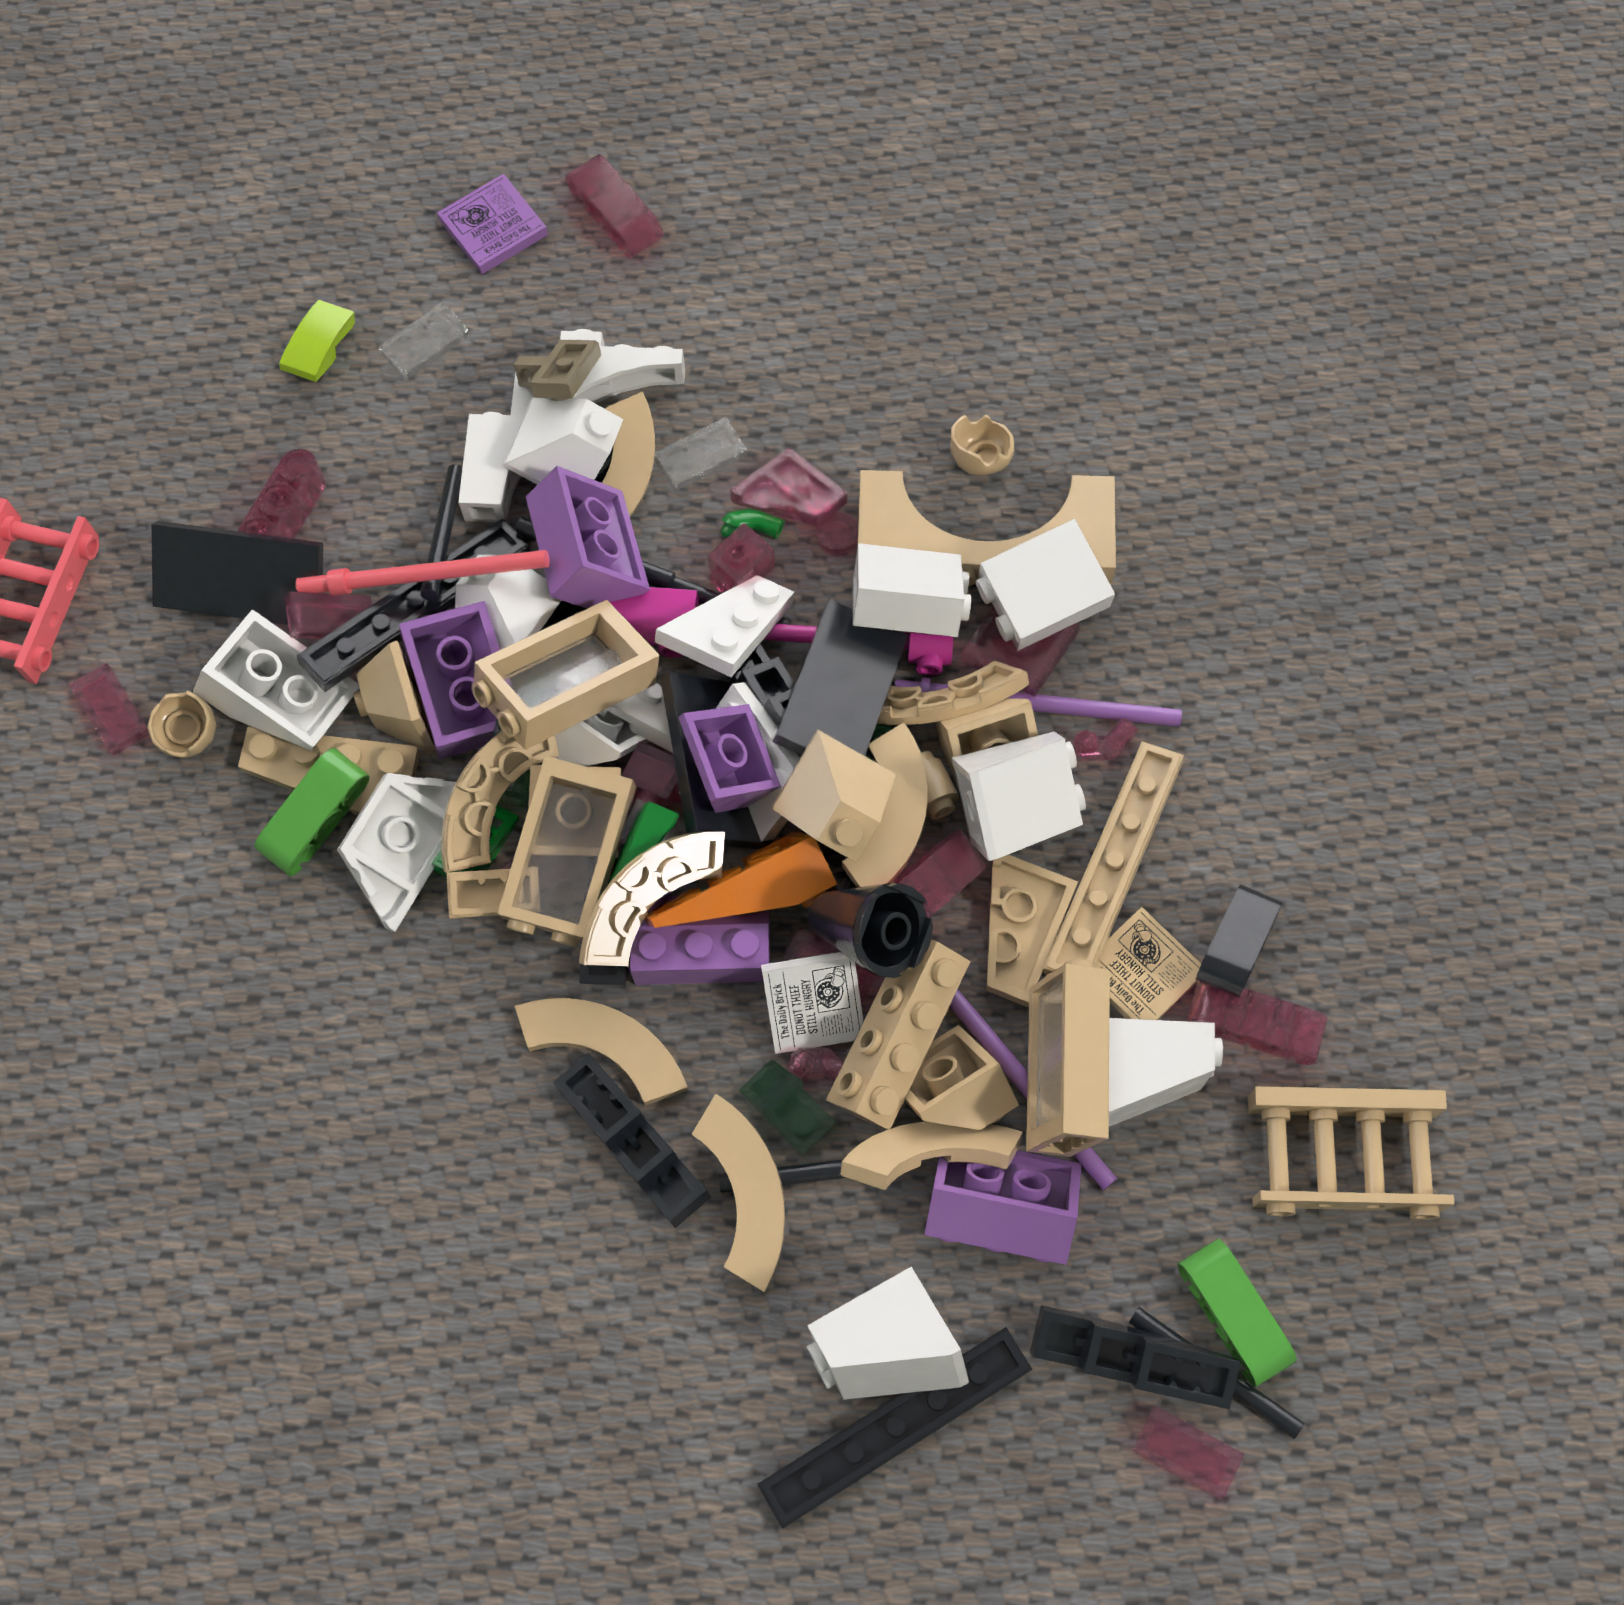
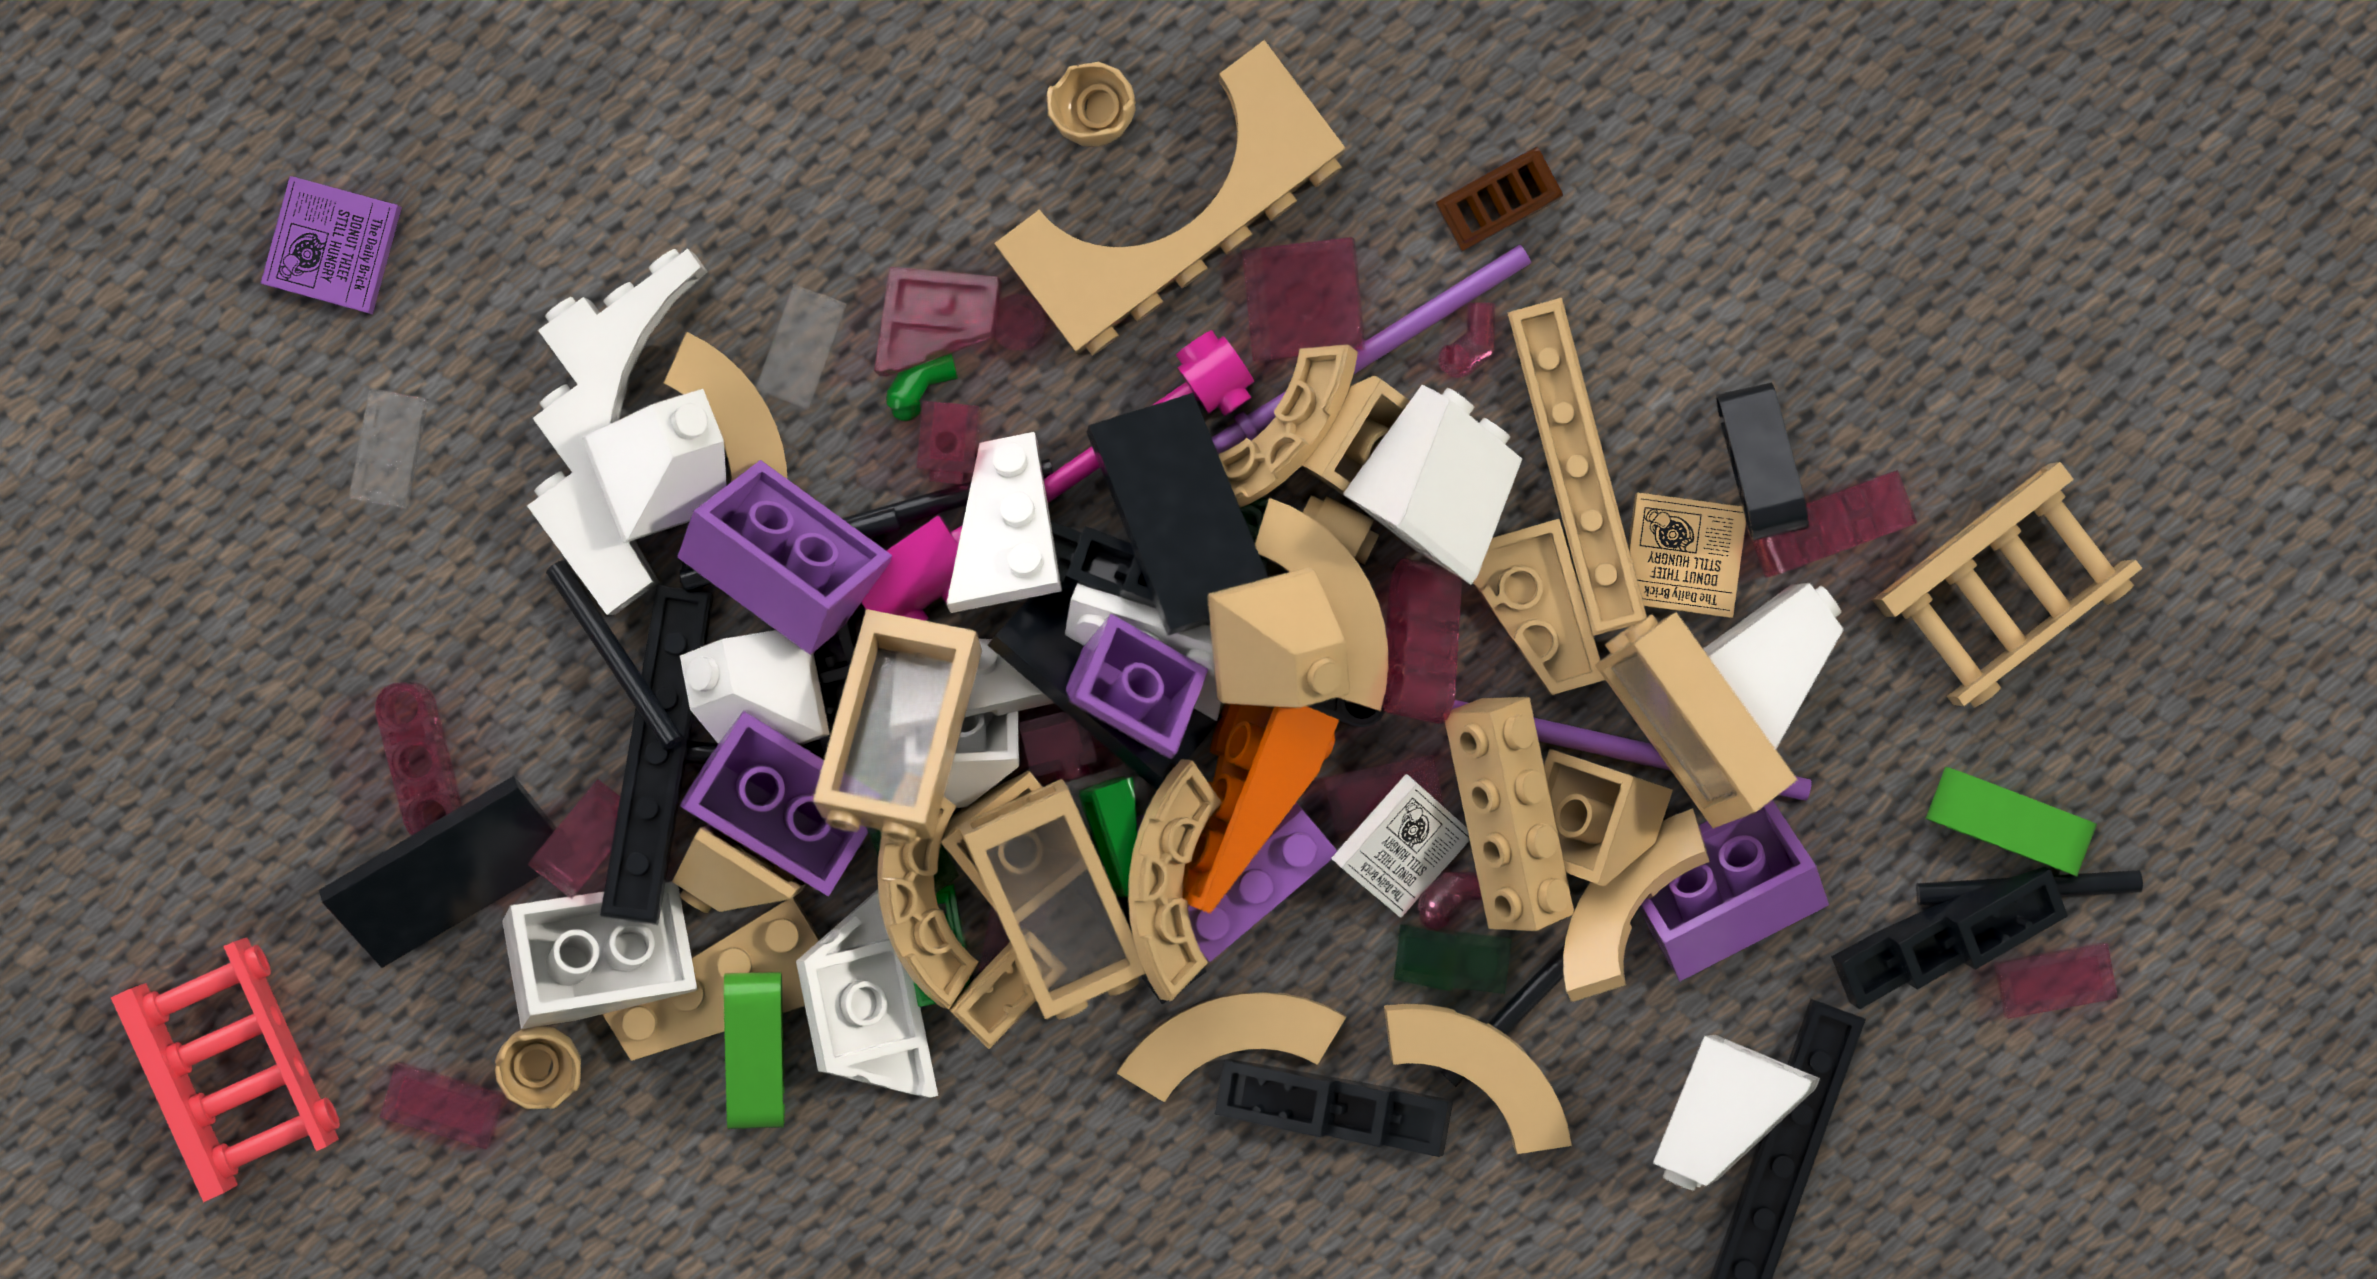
camera: 40 degrees left, 20 degrees up
lime slope [279,300,355,382] -> none
coral bar [296,550,550,596] -> none
dark tan hinge [513,340,601,401] -> none
clear pink beam [565,154,664,259] -> none
black cone [809,883,933,978] -> none
white brick [853,543,971,637] -> none
white brick [976,519,1115,651] -> none
none -> reddish brown slope [1435,147,1563,252]

